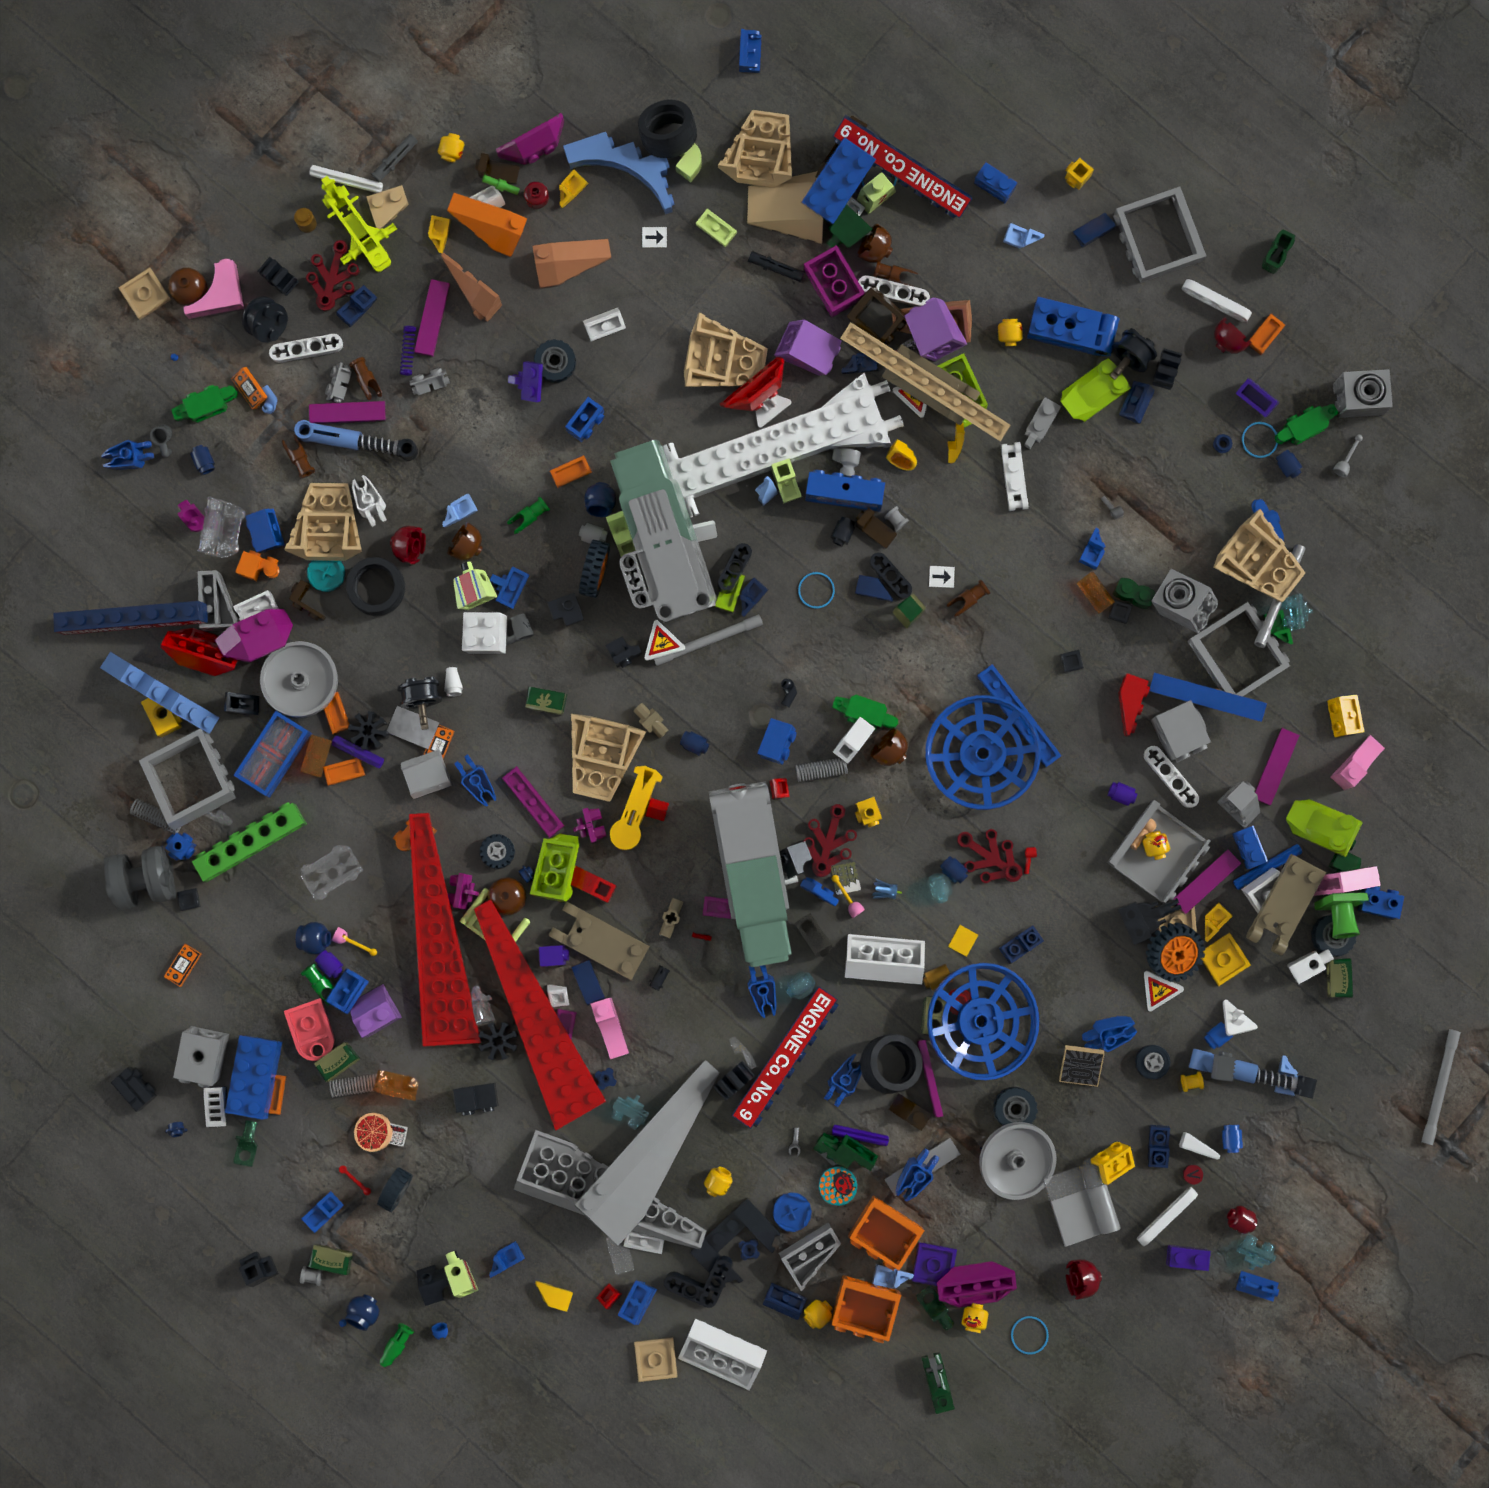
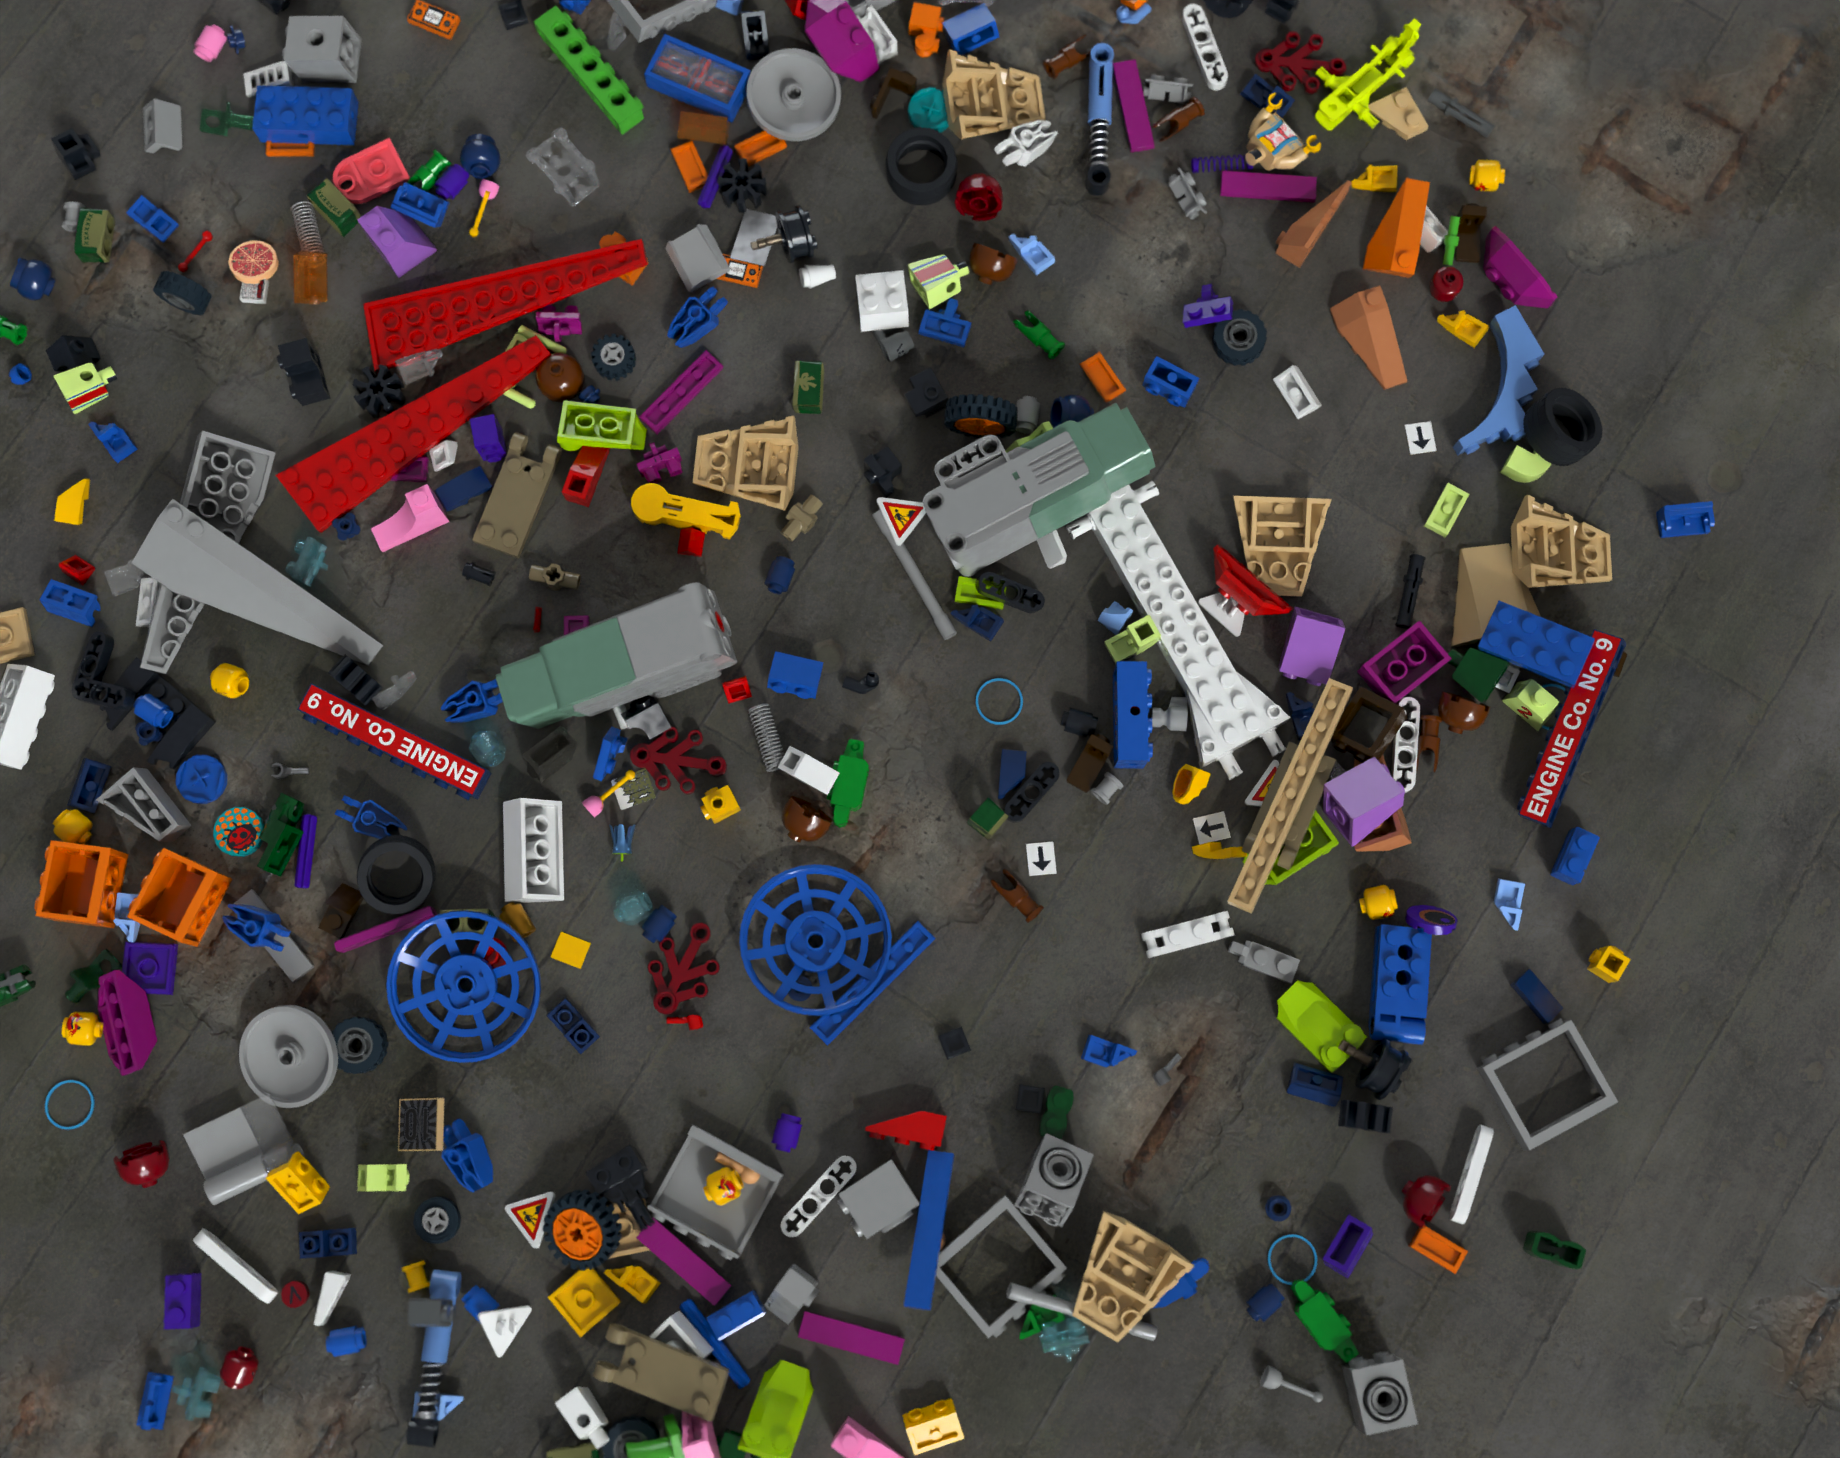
camera: 80 degrees right, 5 degrees down
pearl gold brick [294,208,317,233] -> none
white axle [310,165,383,193] -> none
clear orange plate [1077,571,1115,614] -> none
none -> blue brick [134,694,174,728]
none -> light grey panel [143,99,182,154]
none -> bright pink brick [194,25,227,62]
none -> yellowish green brick [357,1164,409,1191]
none -> white sticker [1193,811,1231,845]
none -> torso [1245,93,1321,170]
none -> dark purple tile [1405,905,1458,935]

